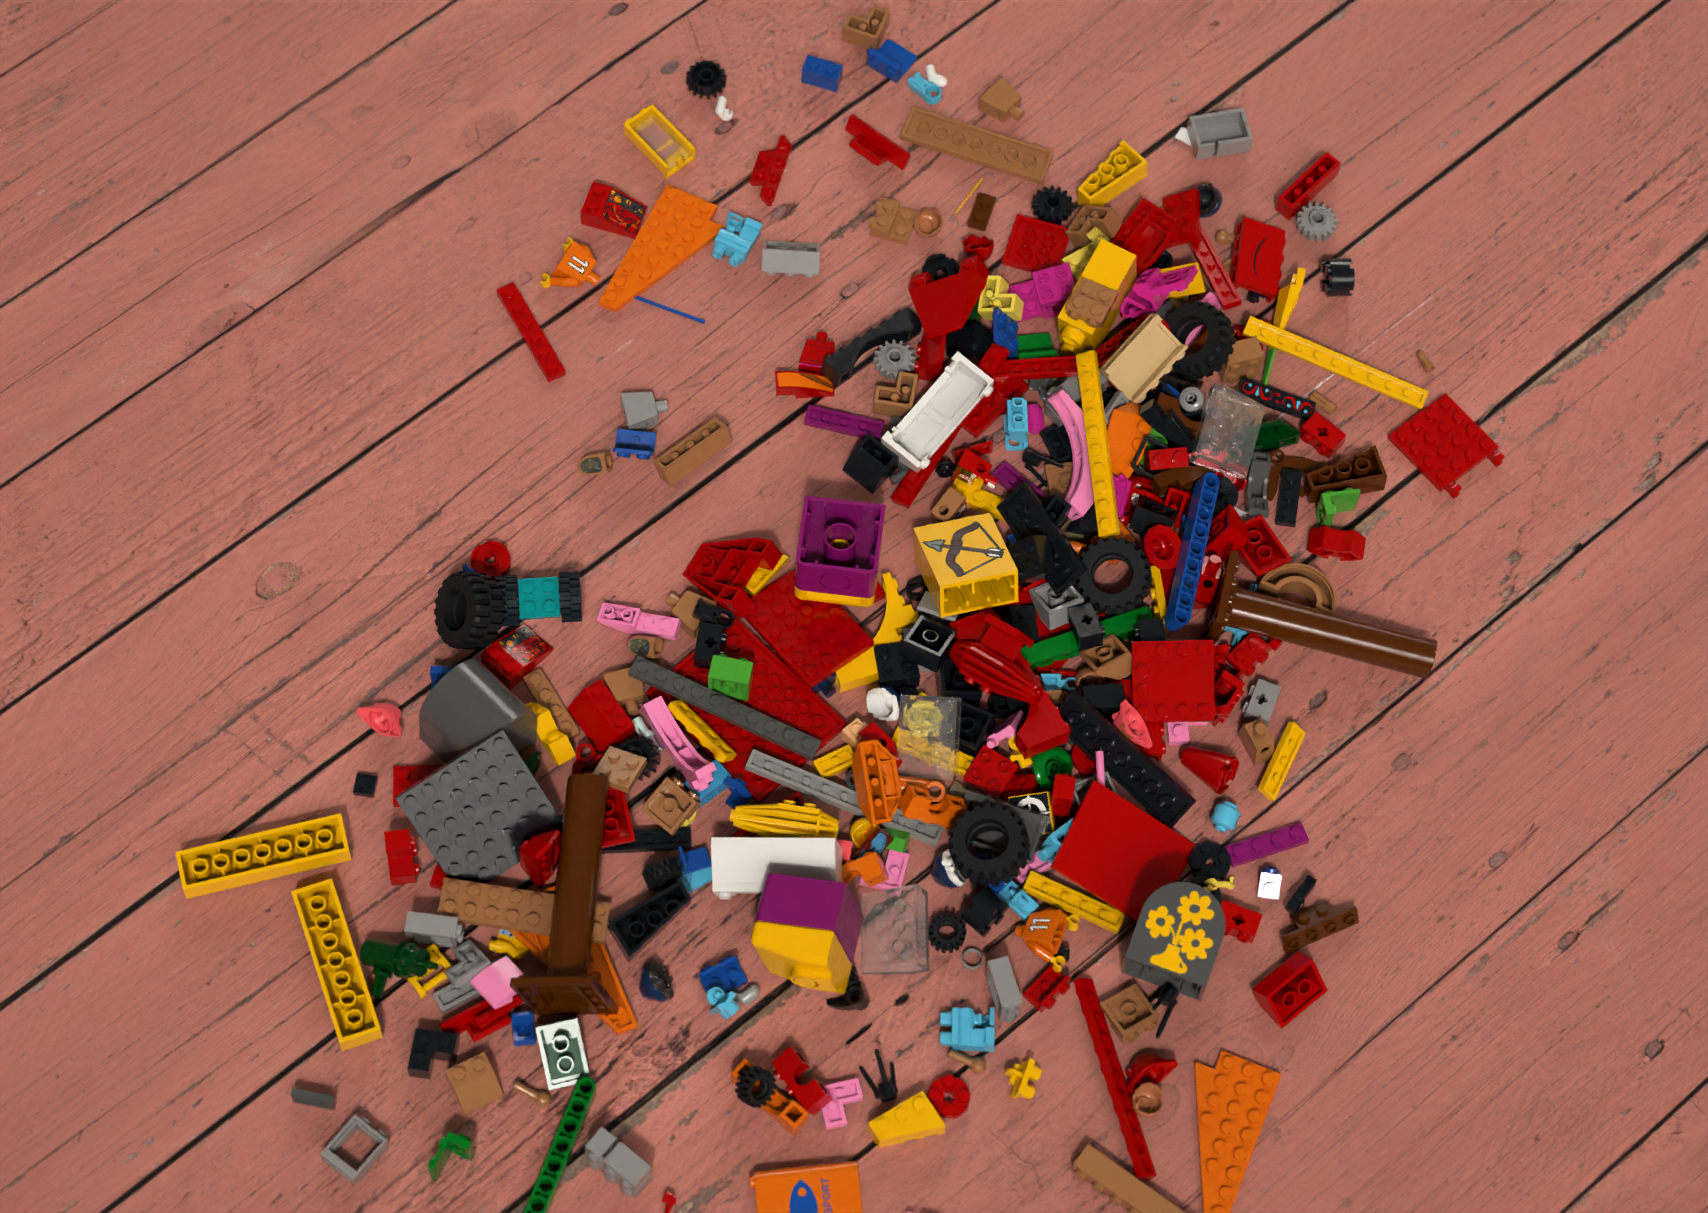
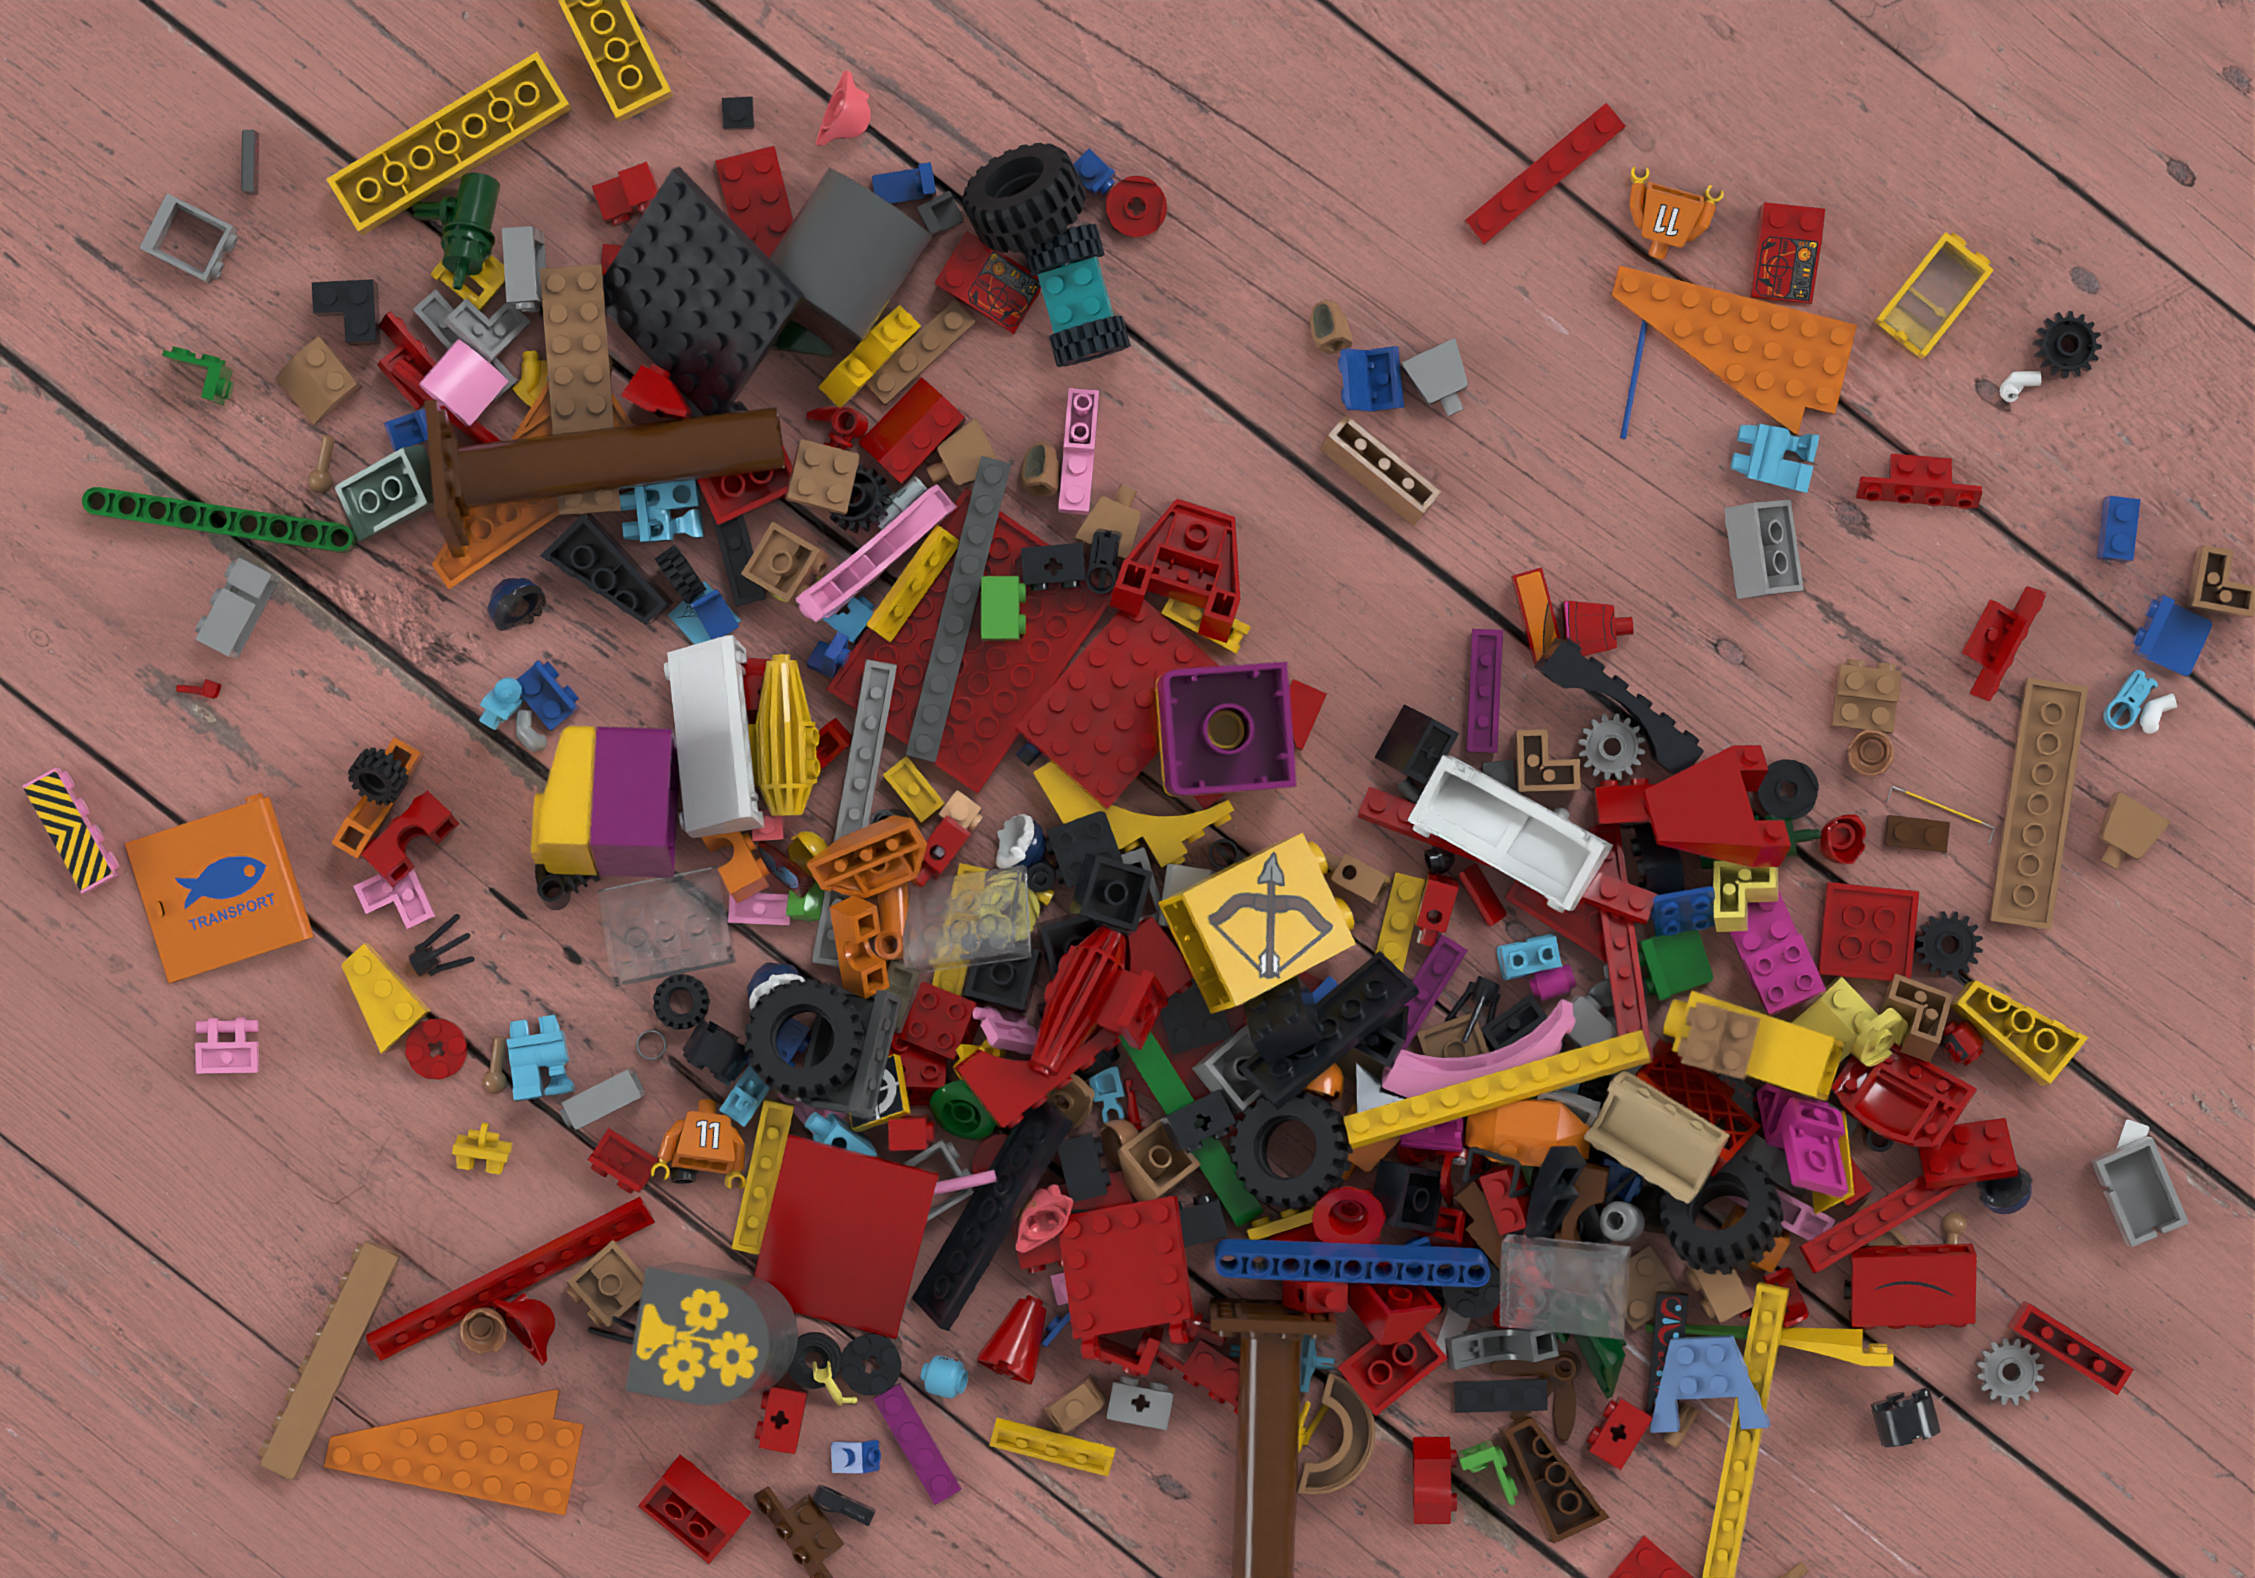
camera: 80 degrees right, 25 degrees up
none -> medium azure hips [620,479,704,543]
none -> blue bracket [1041,1310,1071,1347]
none -> medium blue wing [1650,1335,1771,1433]
none -> red head [1939,1019,1984,1066]

